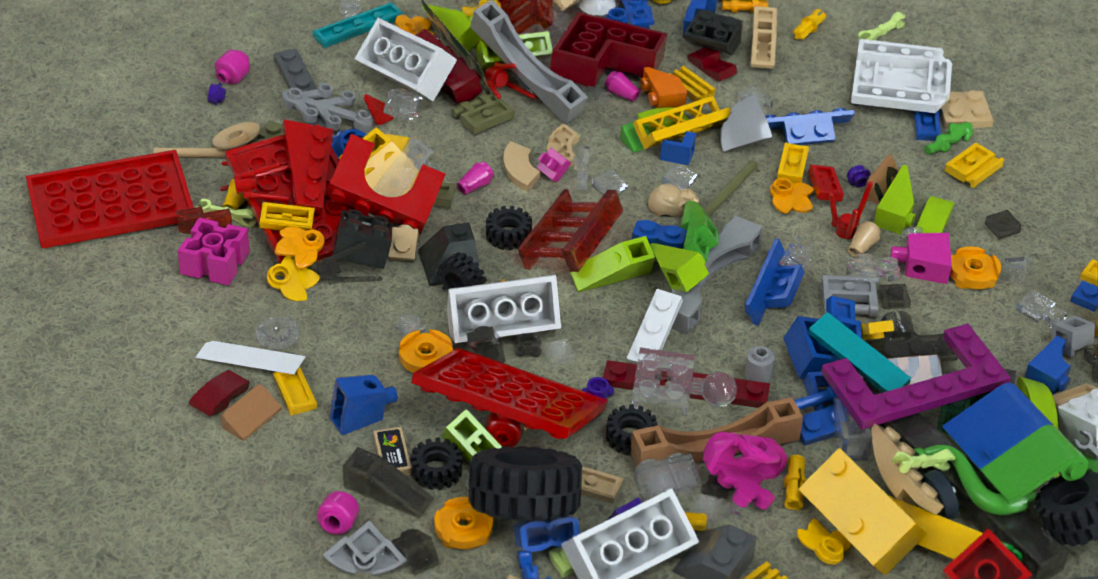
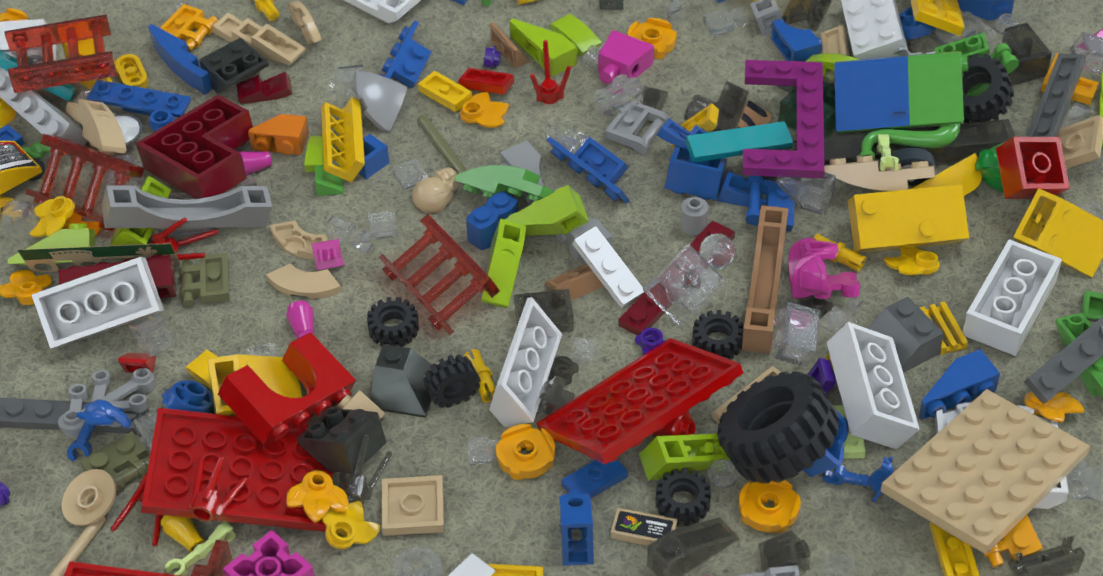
camera: 60 degrees left, 5 degrees up
yellow tile [259,202,315,230] -> none
red wing [282,119,333,214] -> none
clear piece [373,136,434,197] -> none
yellow tile [668,66,715,102] -> none
tan cone [847,221,881,258] -> none
none -> blue piece [67,399,132,461]
none -> tan tile [287,0,322,45]
none -> tan plate [382,475,444,536]
none -> clear smoke brick [513,289,574,333]
none -> medium nougat slope [544,264,604,305]
none -> blue plate [561,459,628,498]

